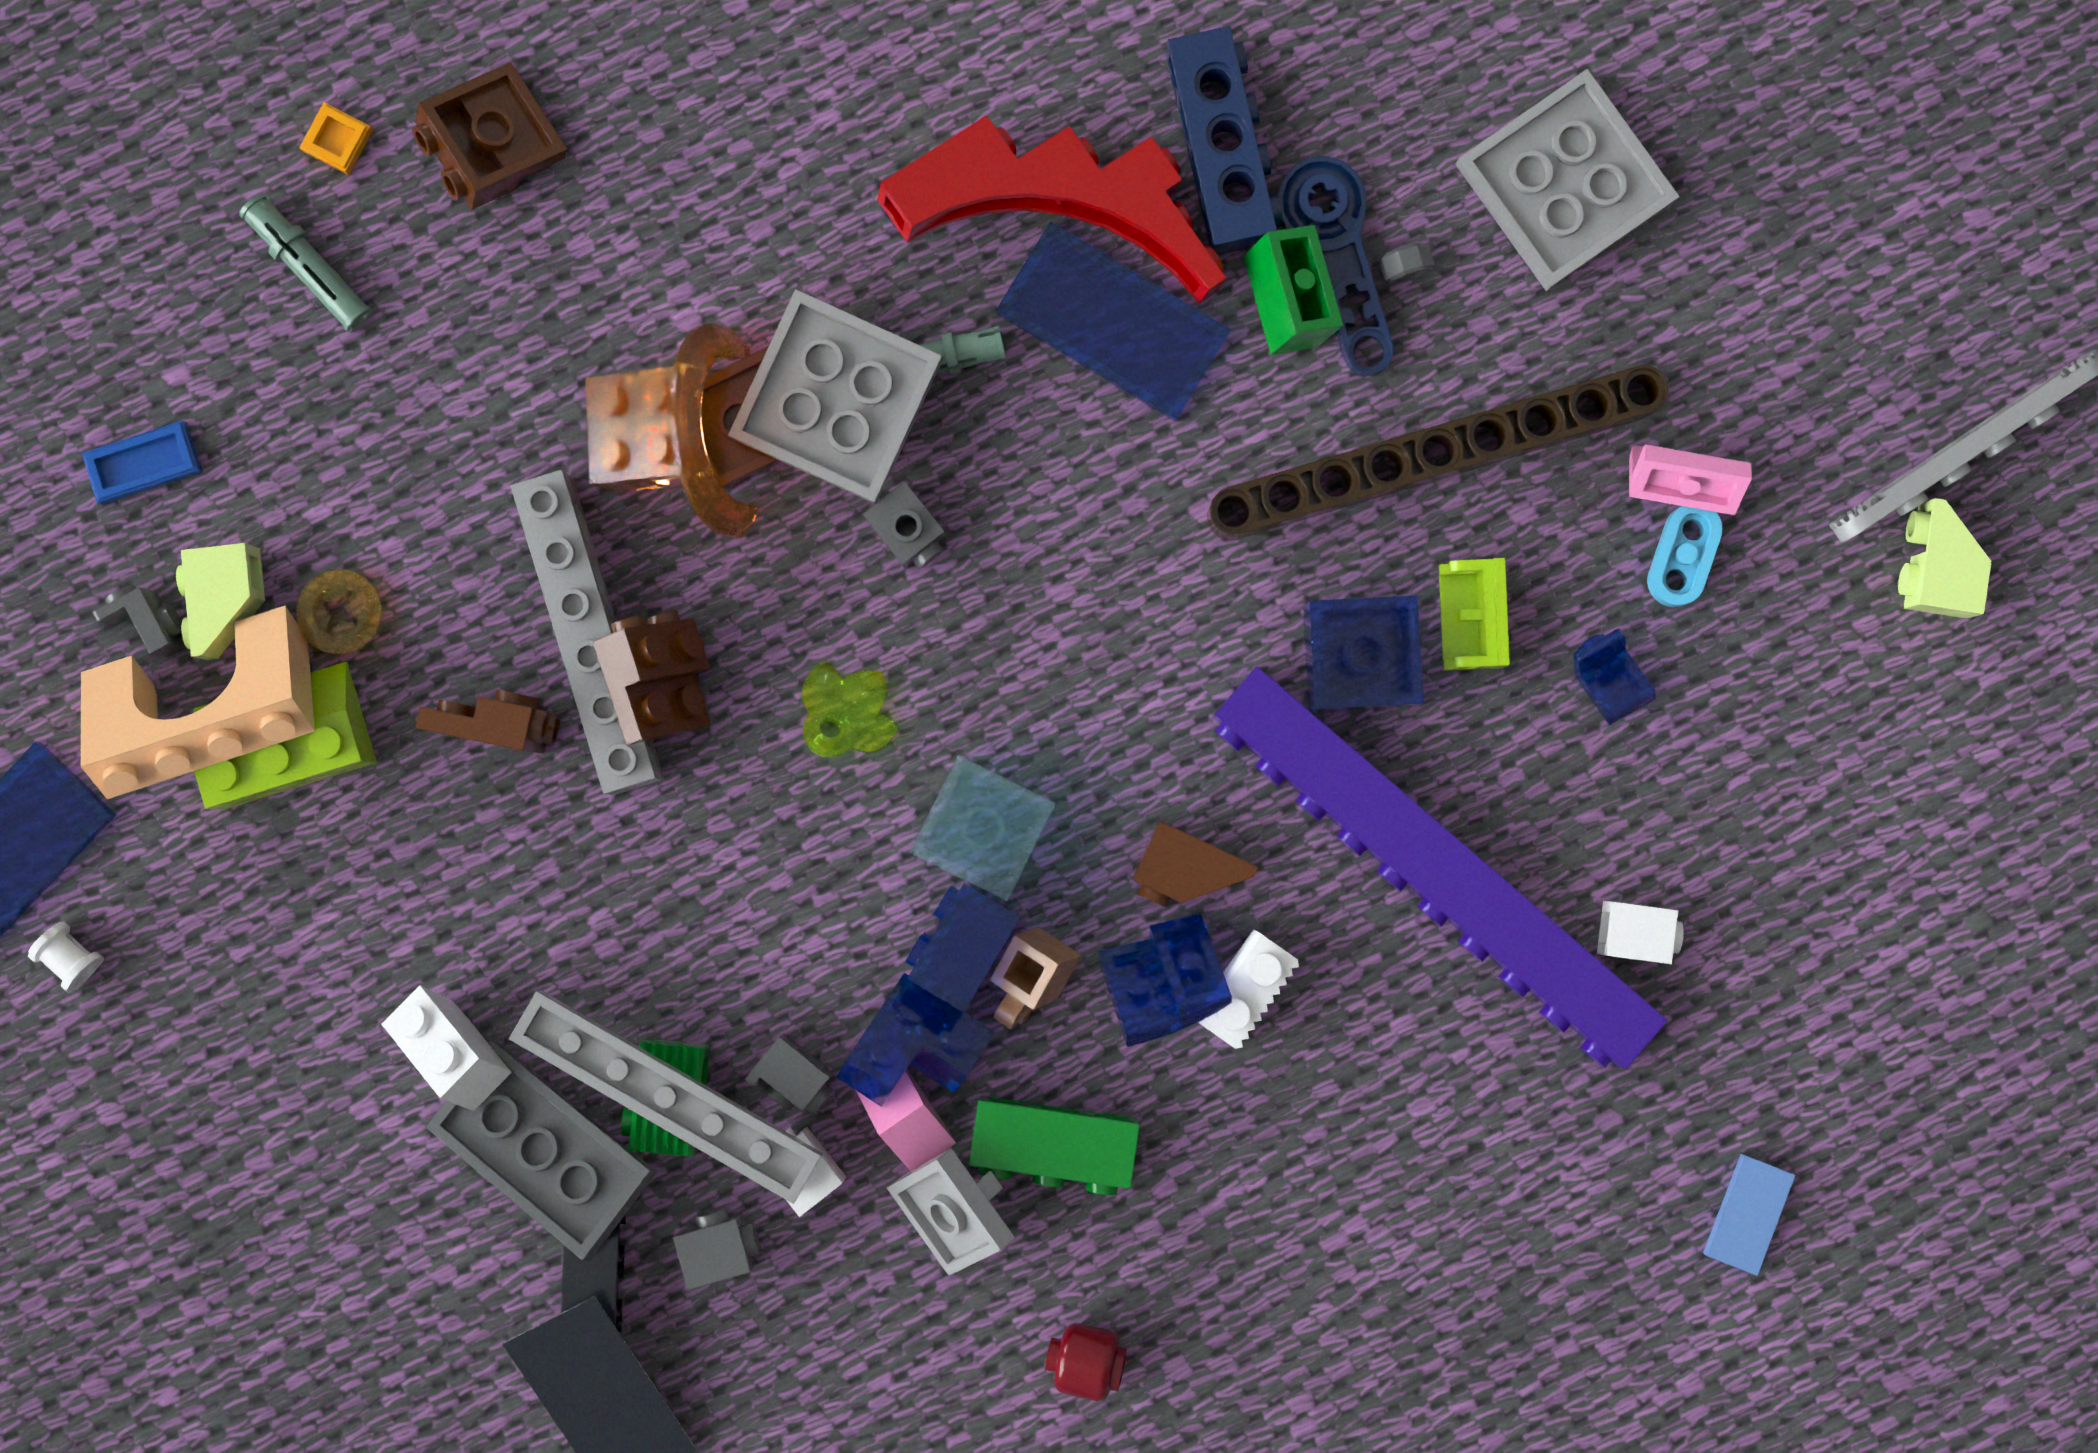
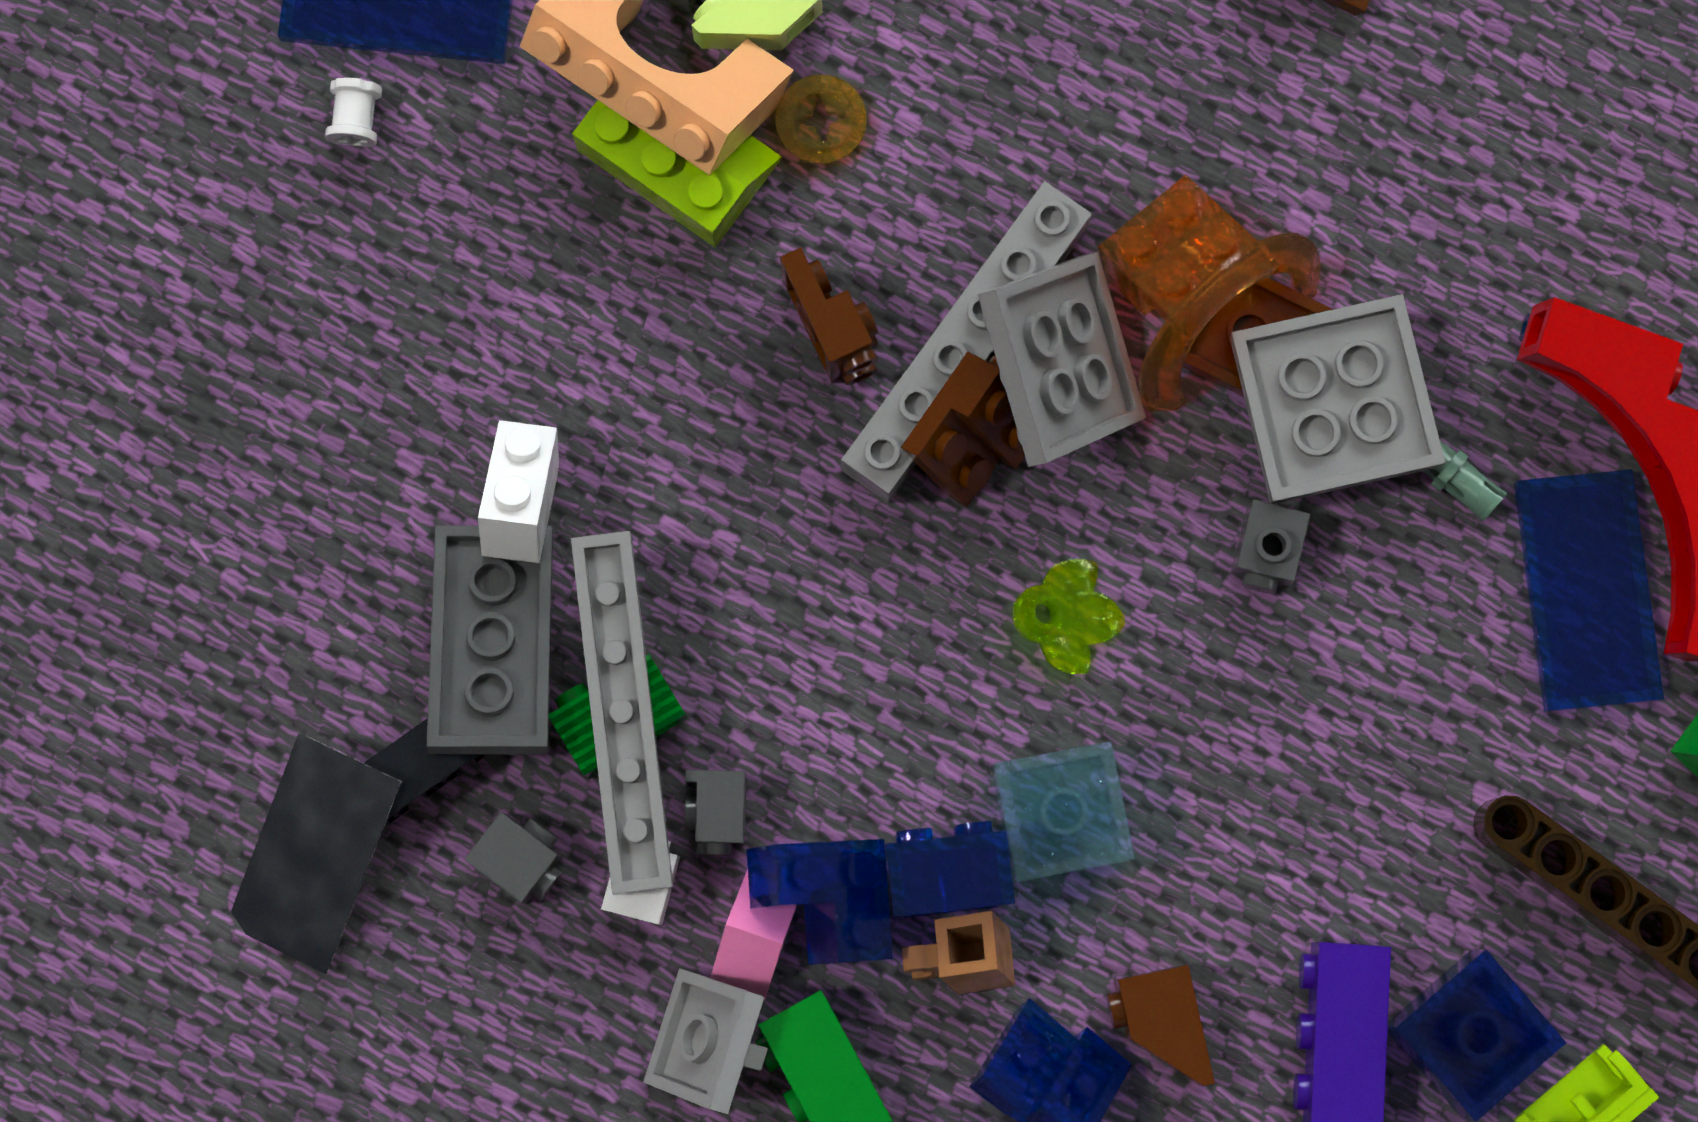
camera: 50 degrees right, 5 degrees down
none -> light grey plate [977,252,1146,467]

